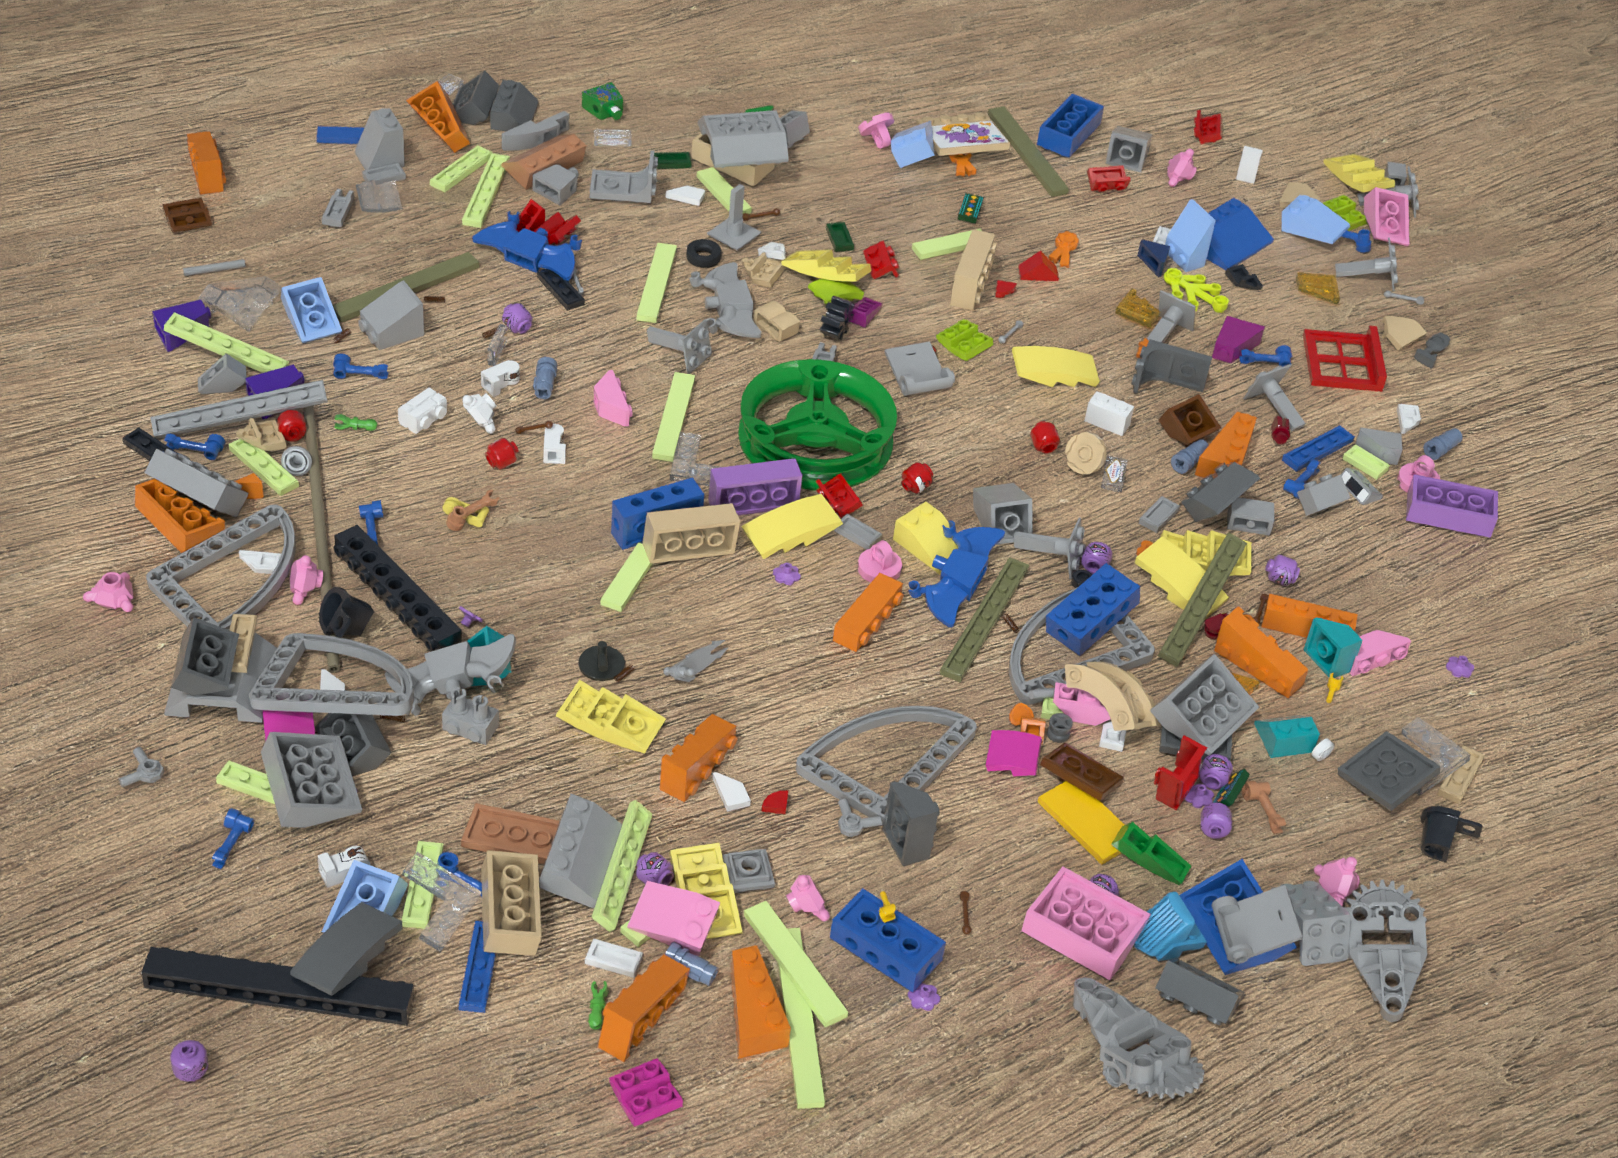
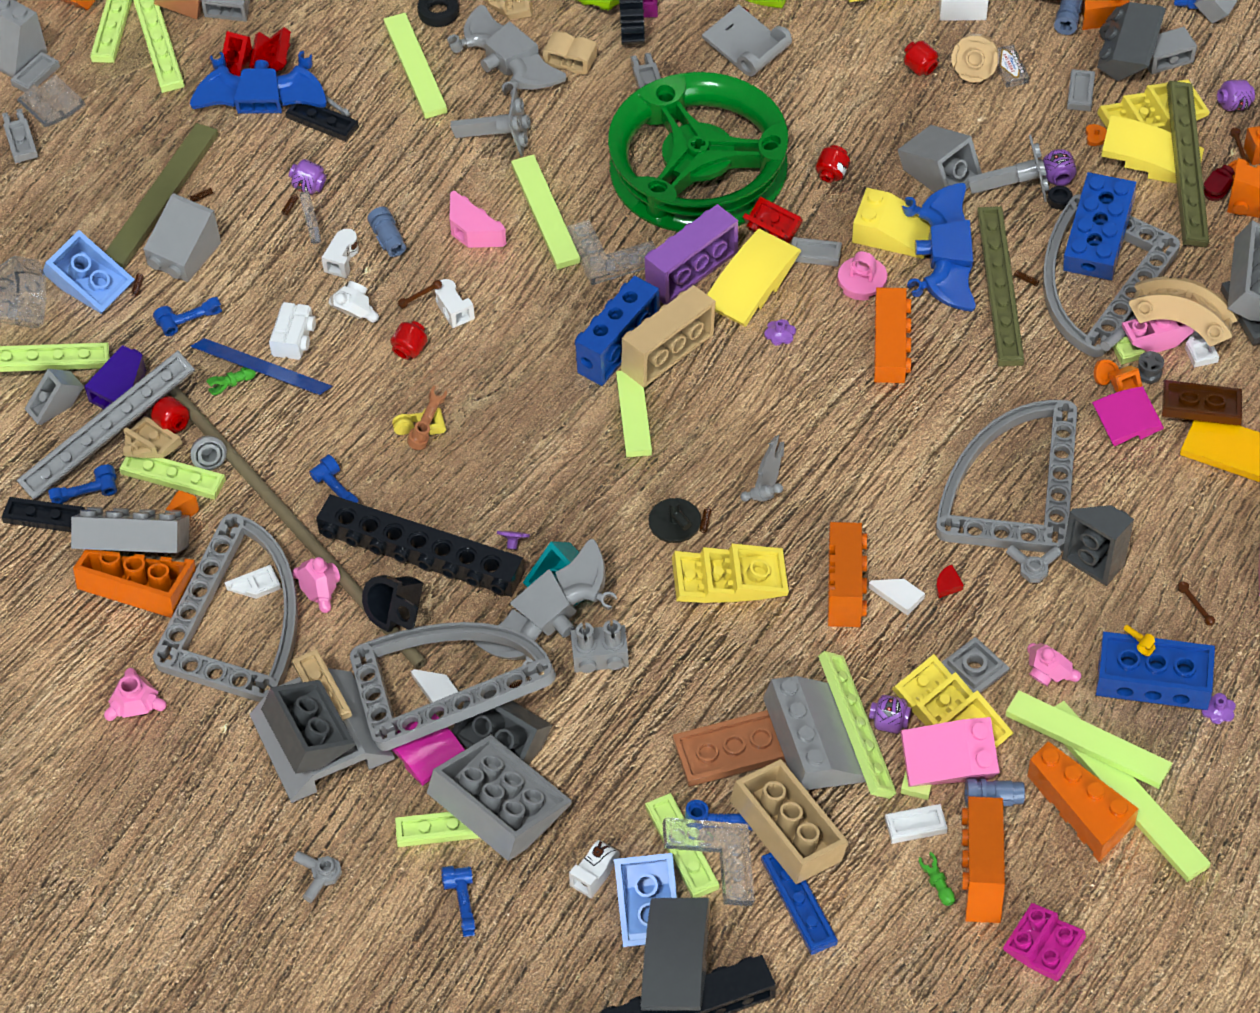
camera: 20 degrees left, 10 degrees up
none -> blue sticker [190,338,333,395]

